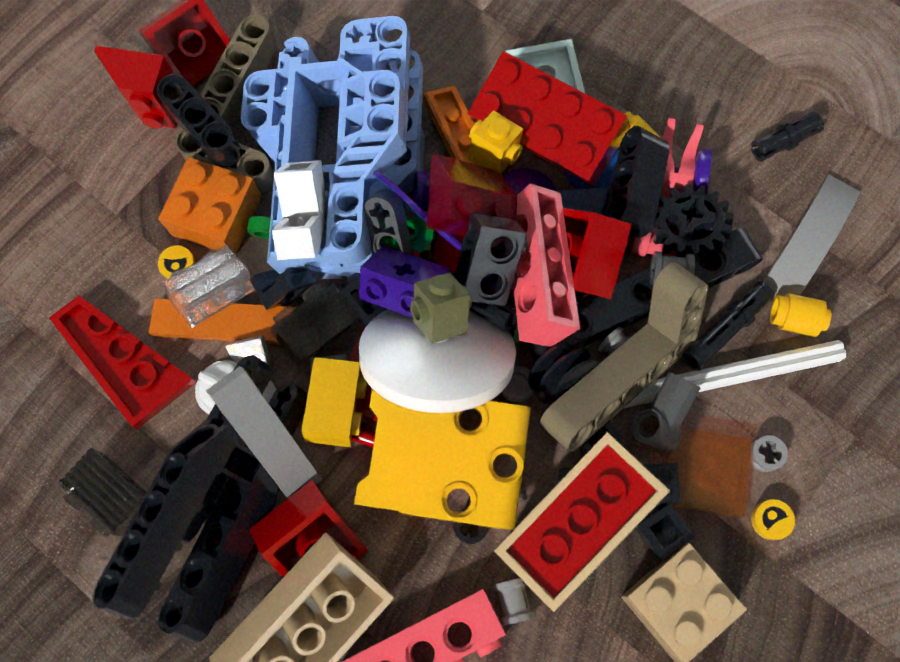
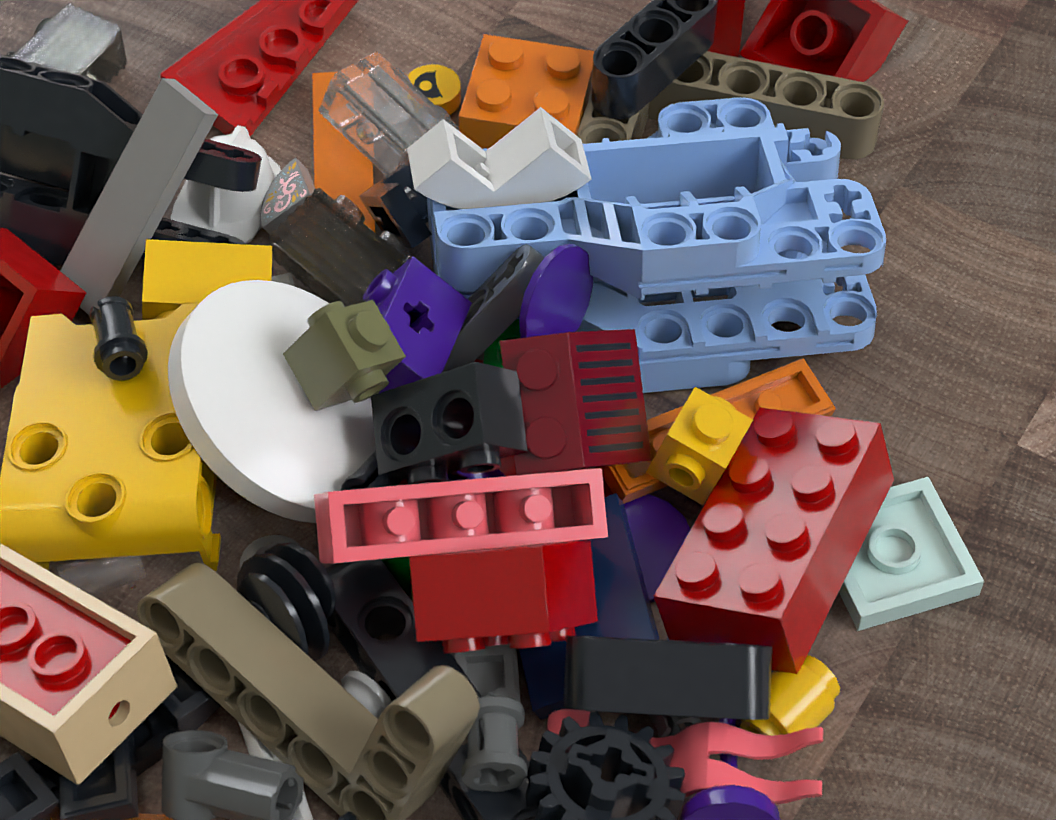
camera: 75 degrees right, 20 degrees down
none -> black pin [90,296,148,381]

